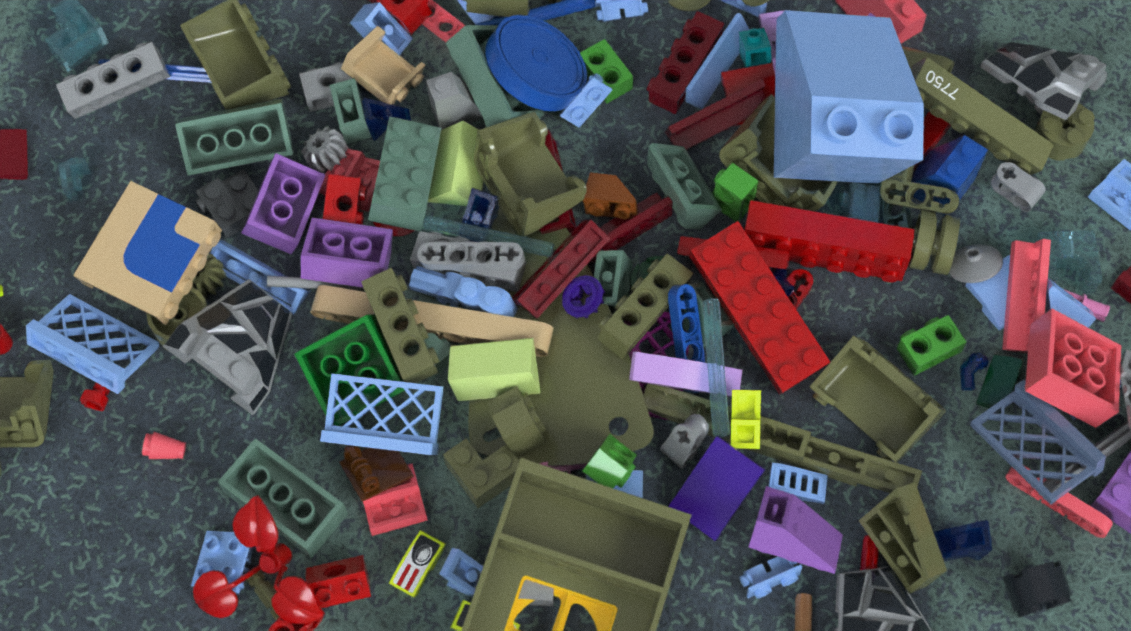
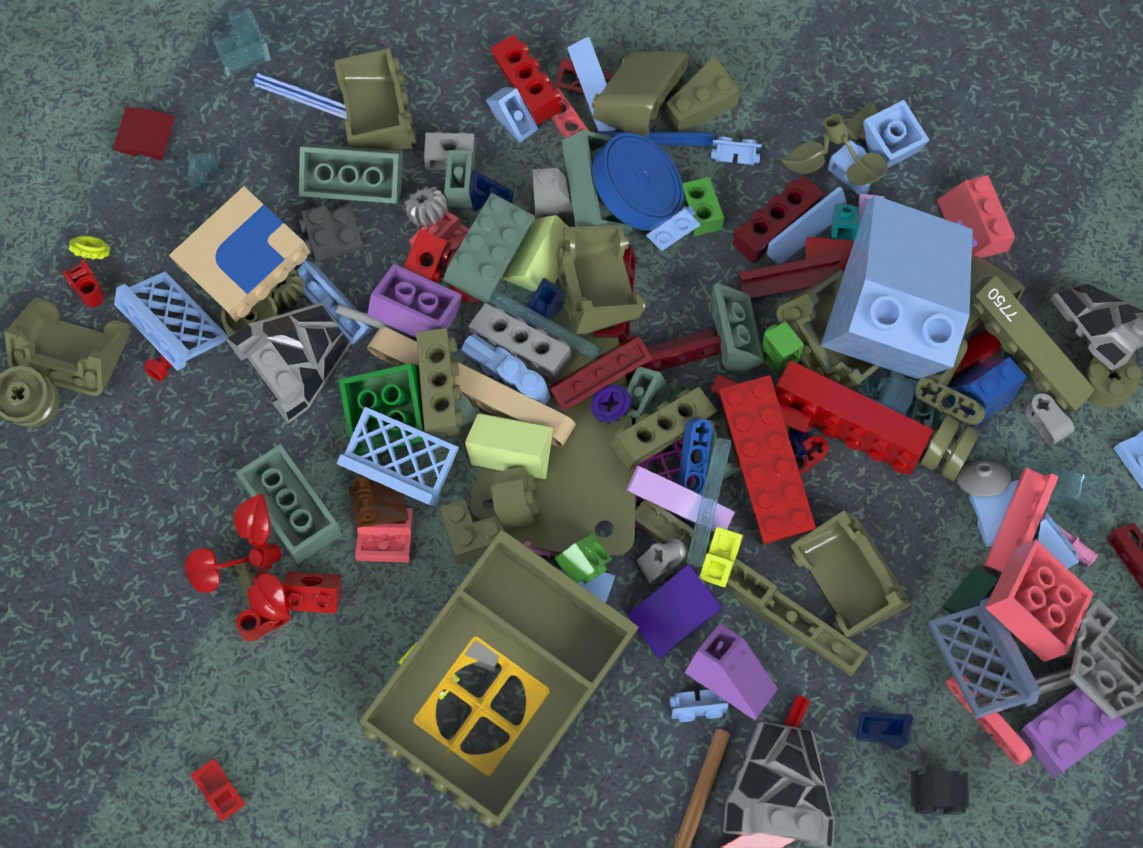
camera: 15 degrees right, 0 degrees up
light grey brick [56,42,170,119] -> none
coral cone [142,431,186,459] -> none
light blue hinge [191,531,255,595] -> none
medium lavender brick [241,153,325,254] -> none
tan panel [341,26,426,108] -> none
slope [389,530,446,597] -> none
light grey beam [417,242,525,271] -> none
light blue slope [439,548,483,597] -> none
dark orange slope [583,172,638,219] -> none
light blue slope [768,462,828,504] -> none
olive wedge [859,482,947,594] -> none
bright green brick [897,315,966,376] -> none
clear blue arm [960,352,989,391] -> none

